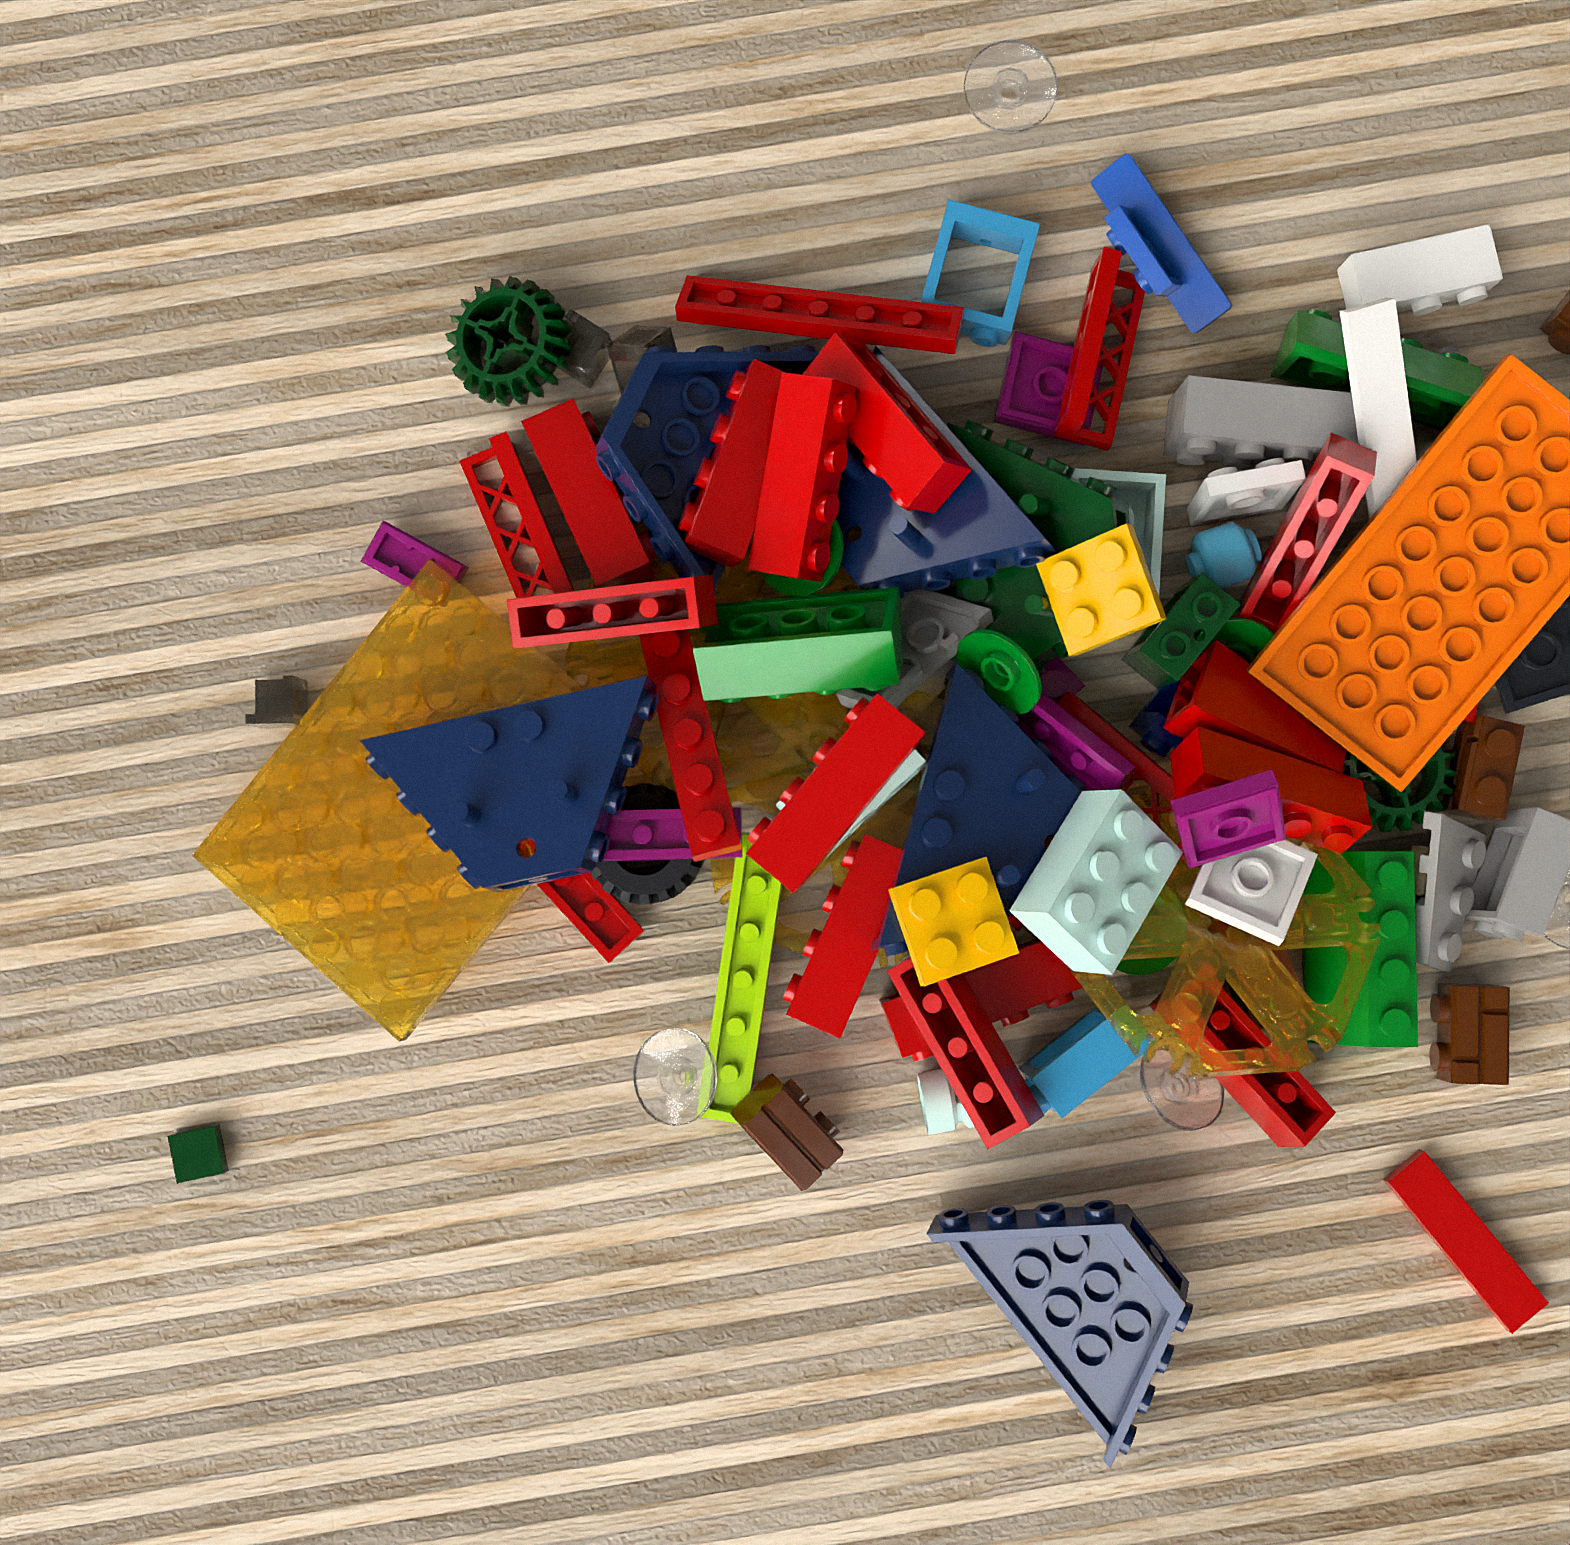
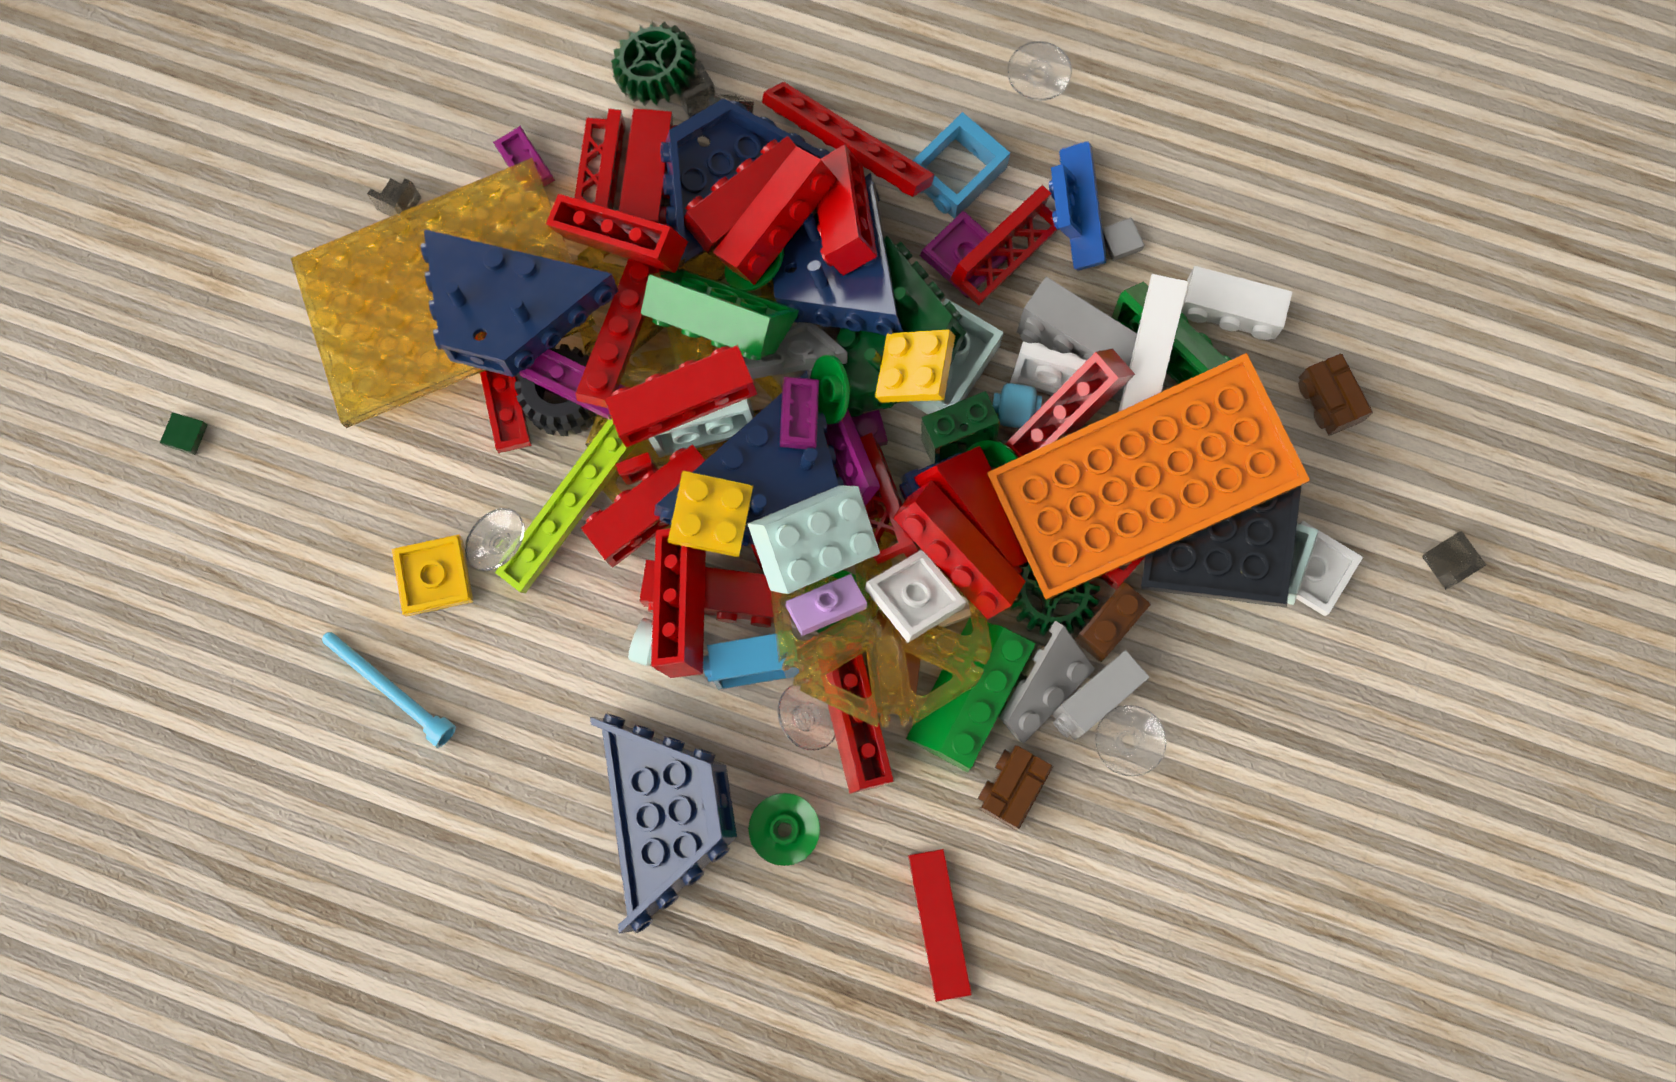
camera: 30 degrees right, 10 degrees down
reddish brown brick [730,1073,844,1191] -> none
magenta plate [1171,770,1286,868] -> none
none -> medium azure piece [322,632,456,748]
none -> yellow plate [392,534,473,617]
none -> red tile [616,452,657,485]
none -> green dish [748,793,820,866]
none -> magenta plate [780,376,819,449]
none -> lavender plate [786,574,867,636]
none -> light grey tile [1103,217,1145,261]

